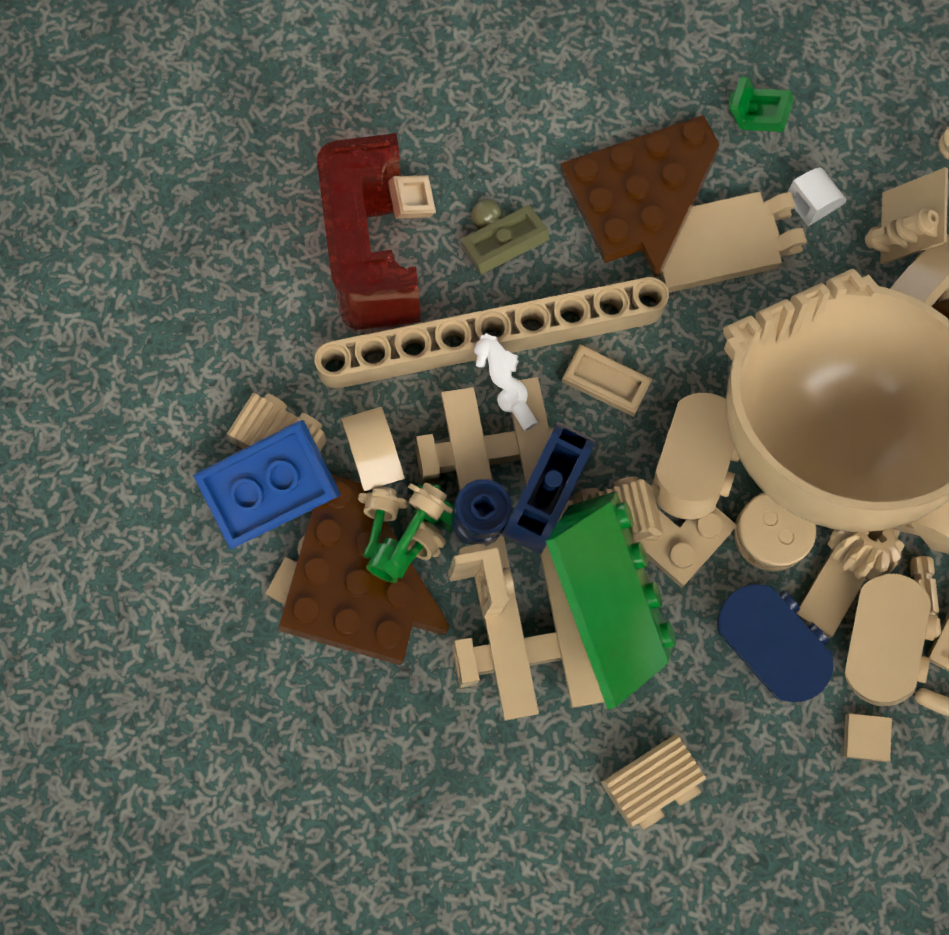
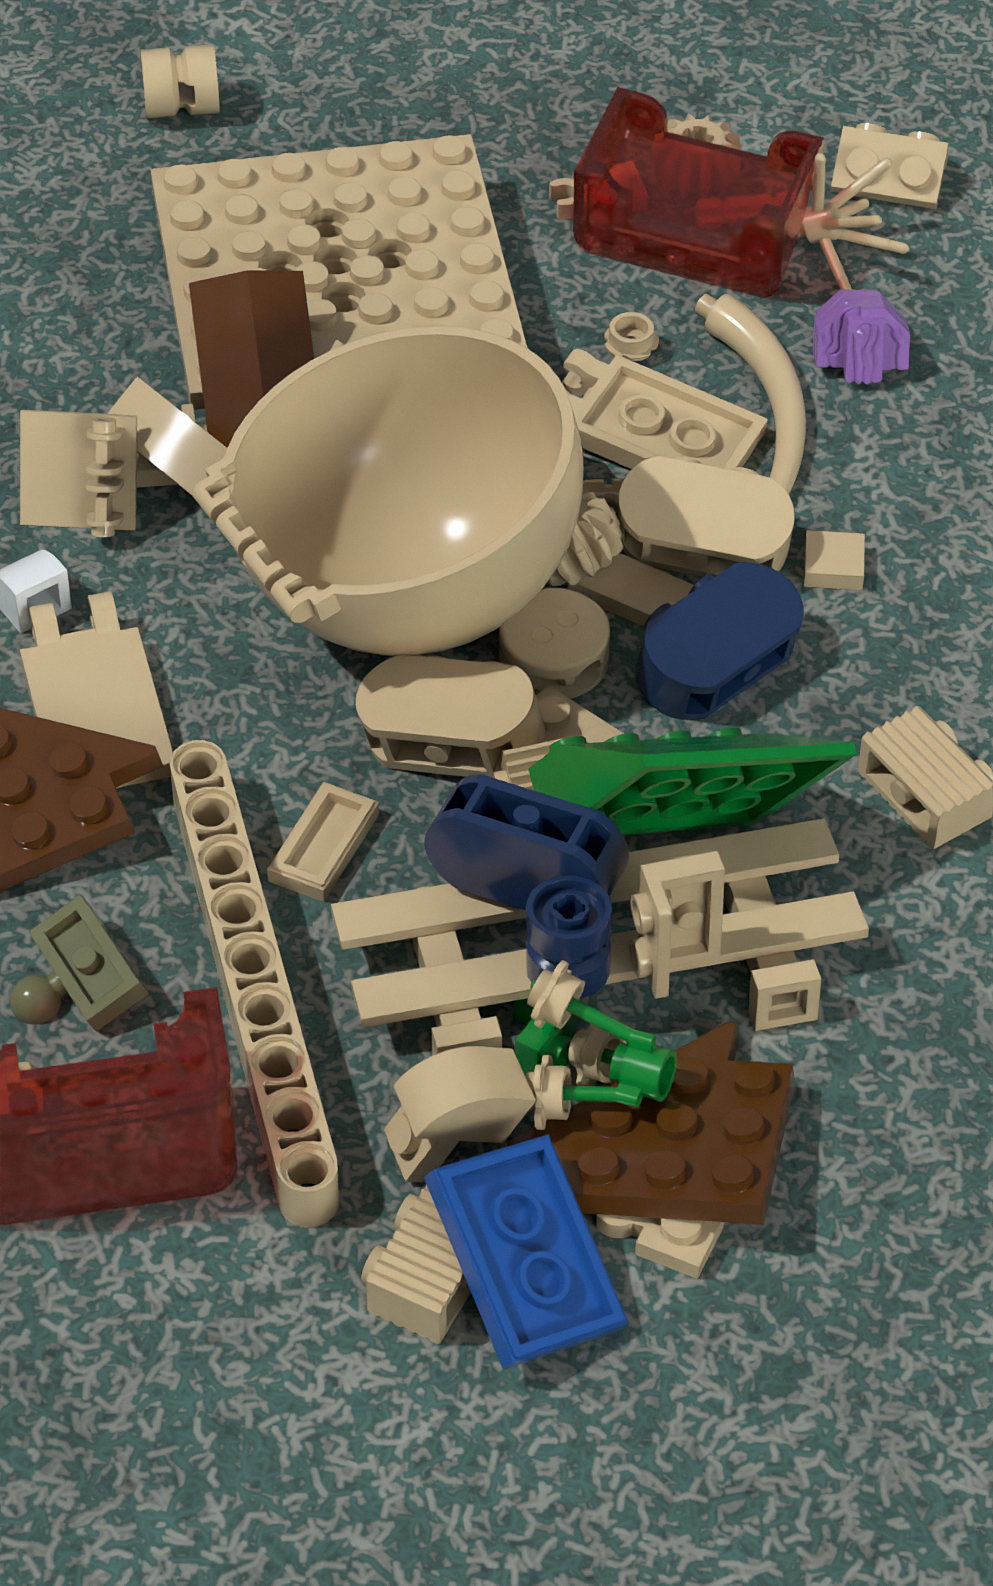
camera: 90 degrees left, 25 degrees down
white animal [474,333,538,431] -> none

